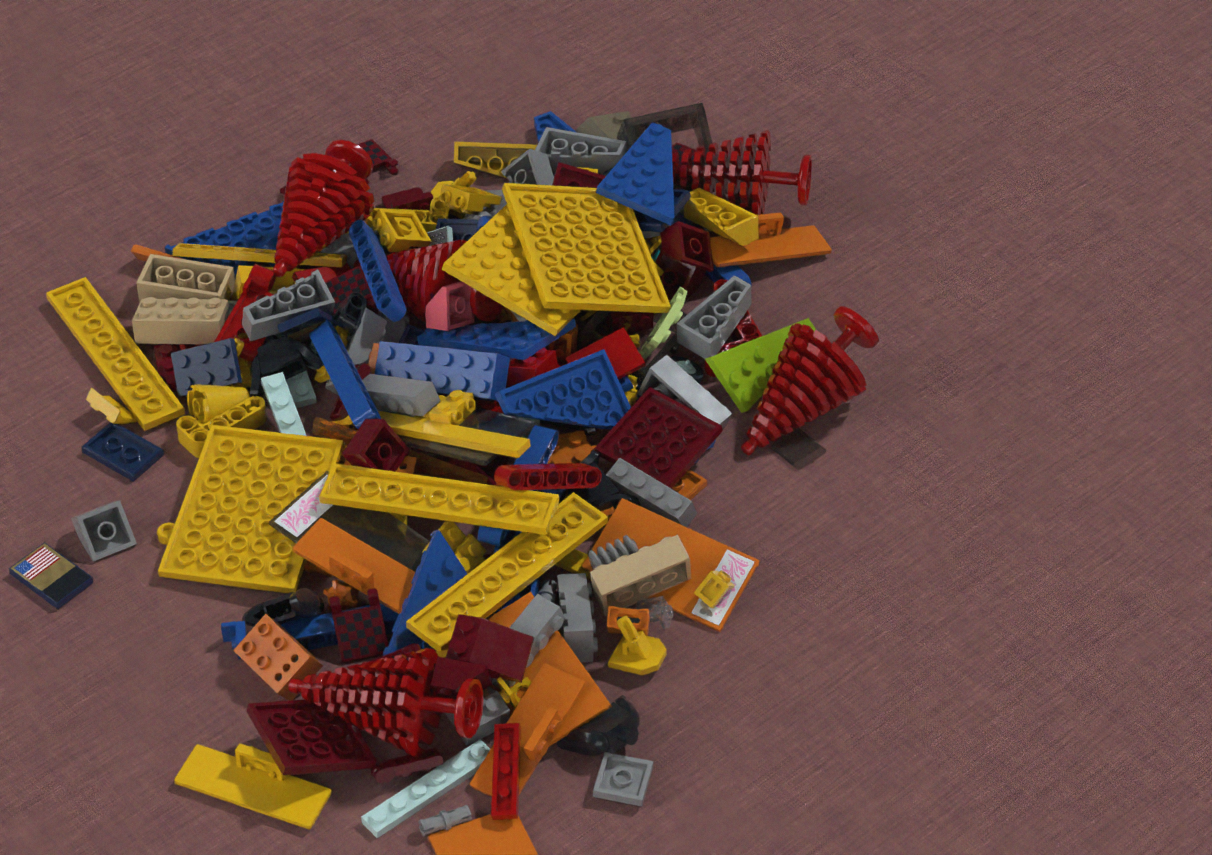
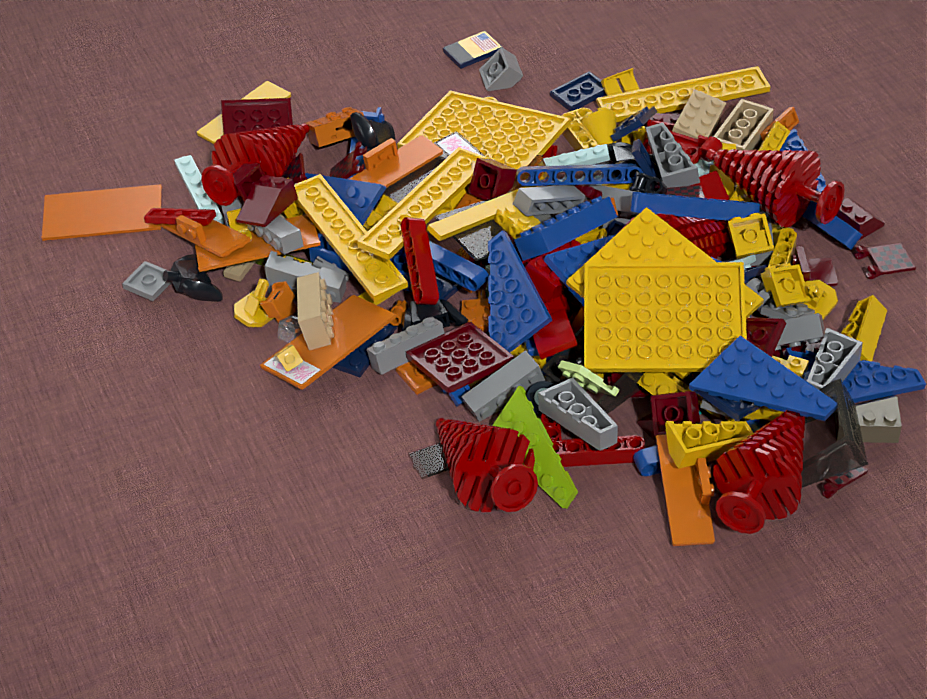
camera: 110 degrees right, 0 degrees up
light grey pin [418,805,472,836] -> none
light grey piece [588,535,639,570] -> none

